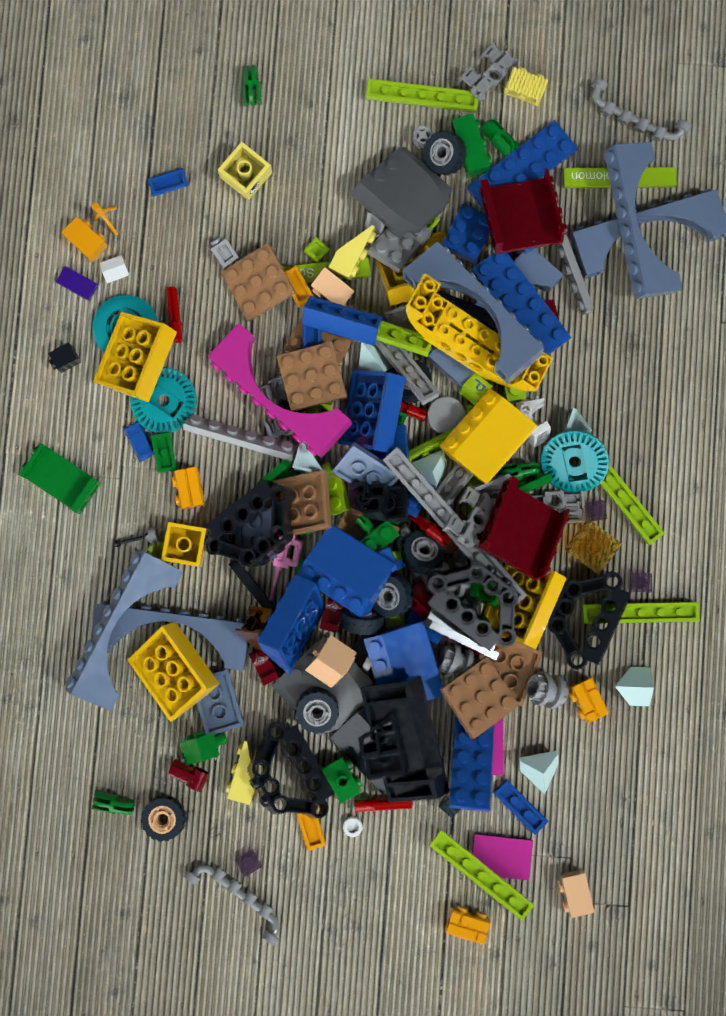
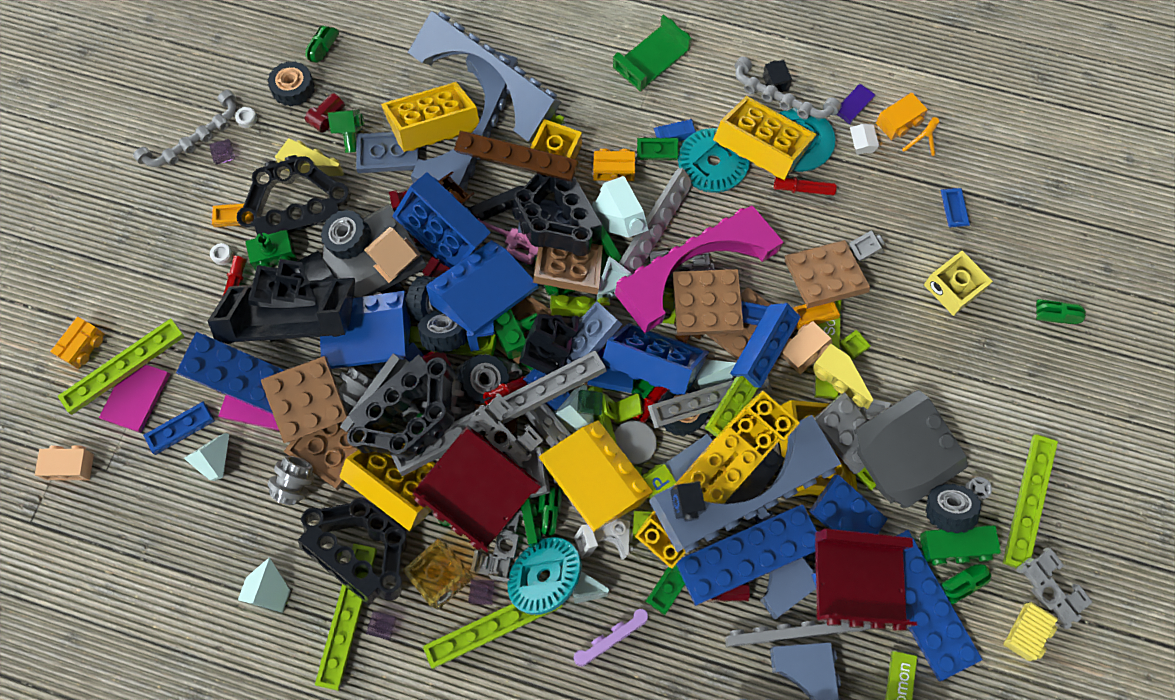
camera: 105 degrees right, 15 degrees down
hinge [113,527,160,547] -> none
light orange brick [568,677,609,723] -> none
none -> white tile [235,107,257,128]
none -> reddish brown plate [454,131,579,182]
none -> lavender plate [574,609,648,667]
none -> clear green plate [577,390,603,416]
none -> light aqua slope [591,176,648,238]
none -> lime bracket [602,394,643,423]
none -> green plate [645,565,685,616]
none -> black brick [670,481,706,522]
none -> light grey bar [734,57,841,119]

